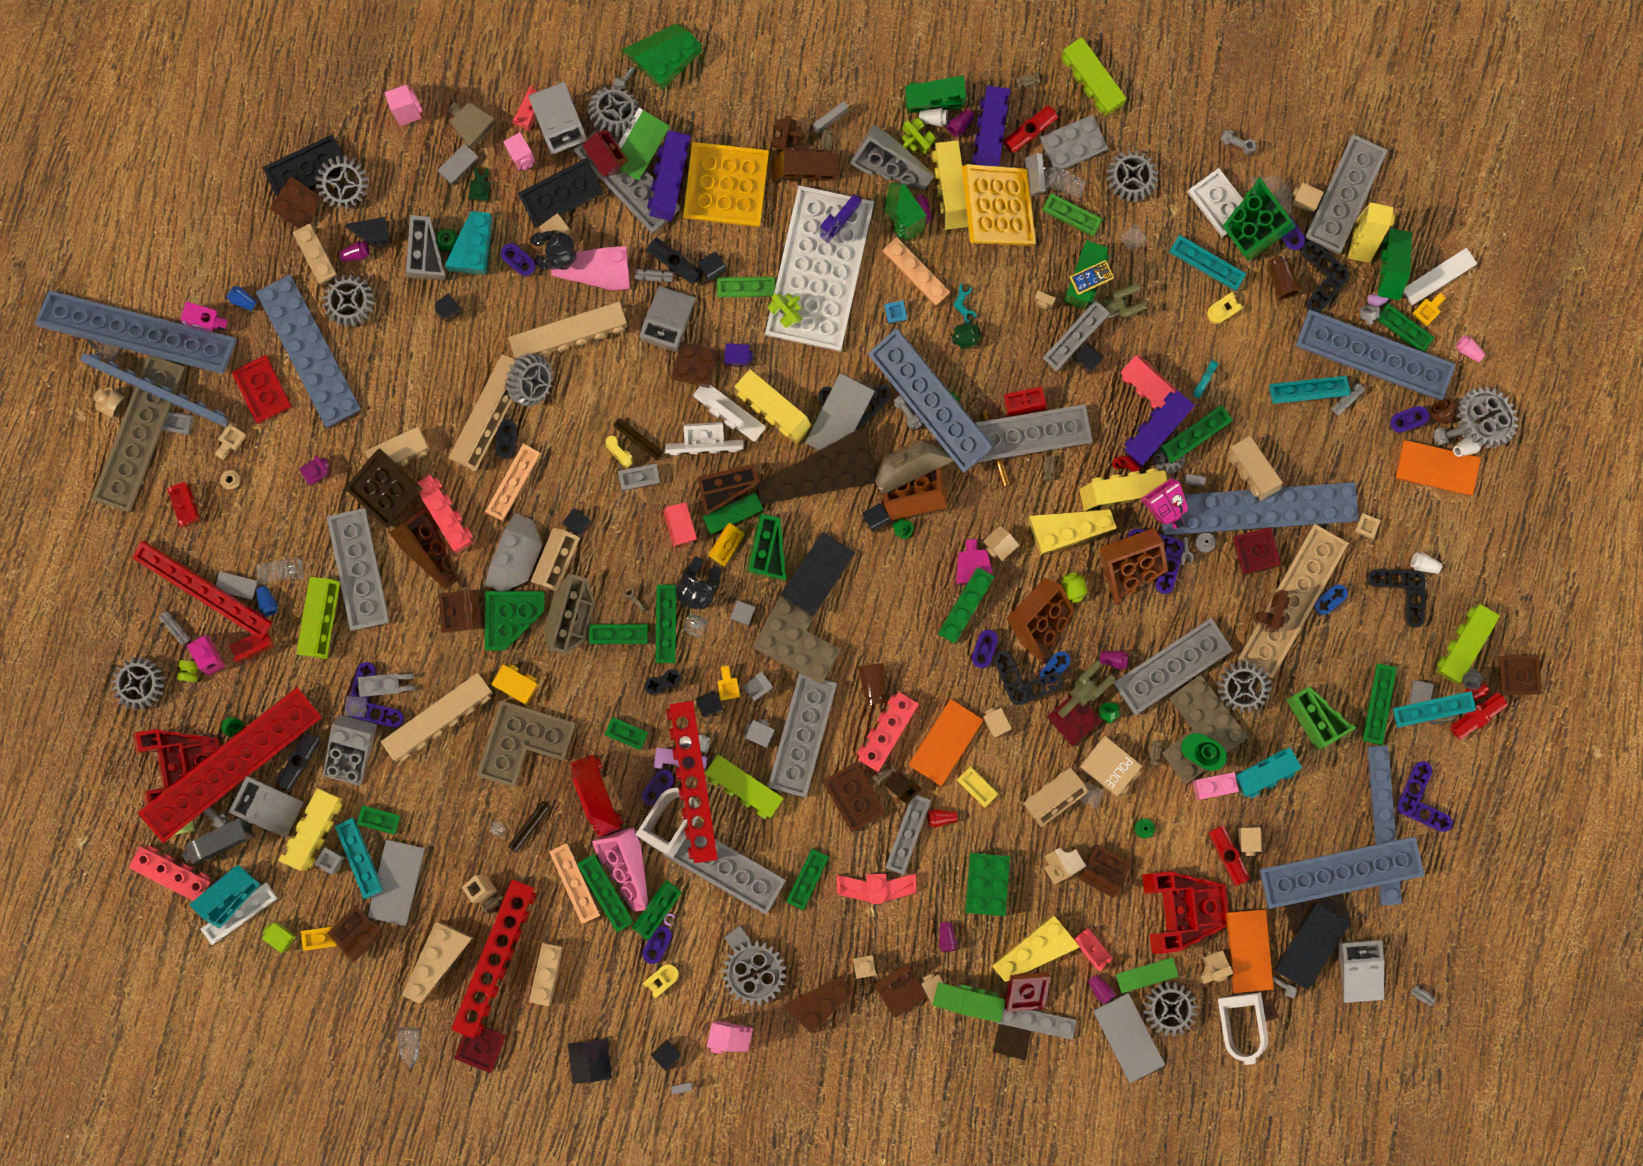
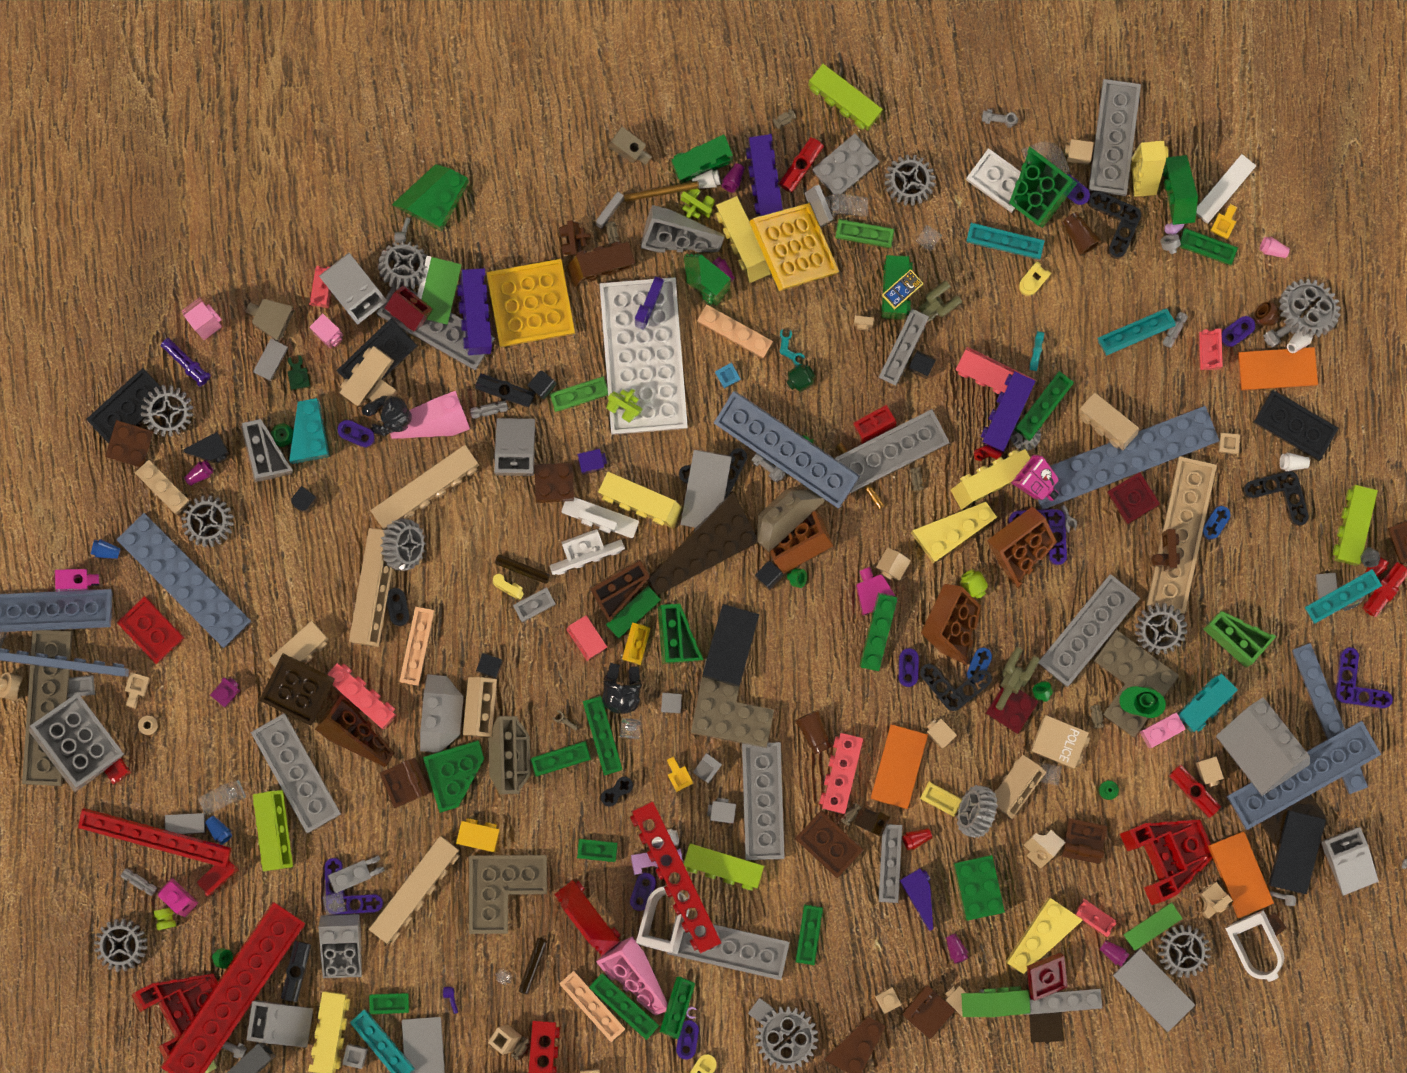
camera: 20 degrees left, 0 degrees up
black piece [695,690,724,718] -> none
coral plate [837,874,916,904] -> none
magenta cone [1100,651,1129,670] -> none
light grey tile [1183,474,1206,487] -> none
light grey tile [1195,533,1216,553] -> none
sand blue plate [1295,309,1456,401] -> none
green plate [1362,664,1397,745] -> none
none -> light grey slope [29,693,124,792]
none -> dark purple pin [160,338,211,387]
none -> tan brick [340,346,395,407]
none -> dark purple hand [443,987,458,1014]
none -> dark tan torso [607,127,652,165]
none -> pearl gold bar [624,181,699,202]
none -> dark purple slope [899,868,933,931]
none -> light grey gear [956,785,998,838]
none -> coral hinge [1199,329,1223,370]
none -> light grey slope [1216,697,1310,796]
none -> black tile [1253,390,1339,461]

